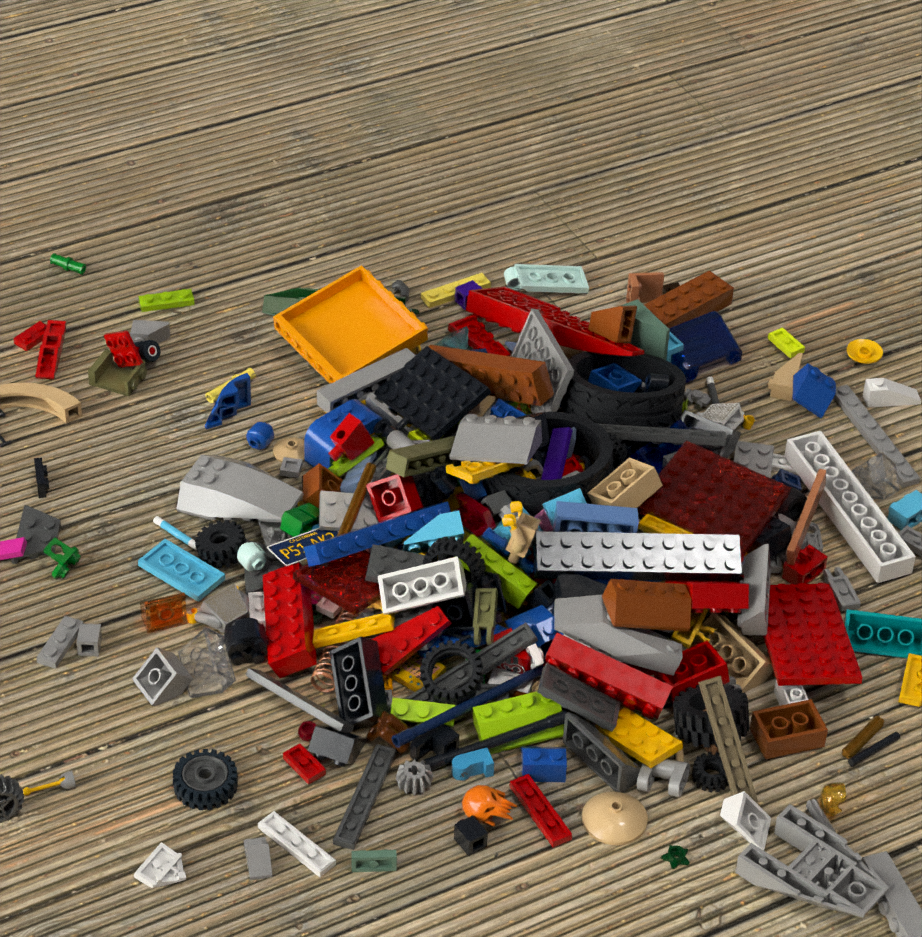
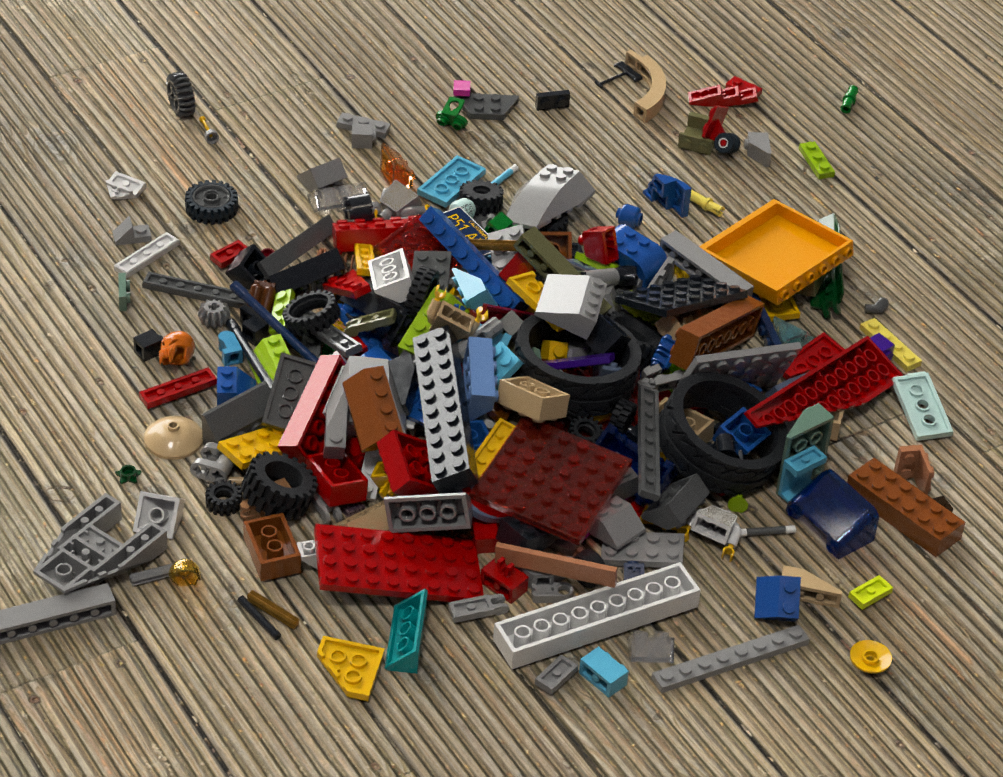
camera: 85 degrees right, 0 degrees up
dark orange slope [588,305,637,343] -> none
light grey piece [684,389,711,409] -> none
dark tan plate [698,676,758,802] -> none
white slope [863,378,921,408] -> none

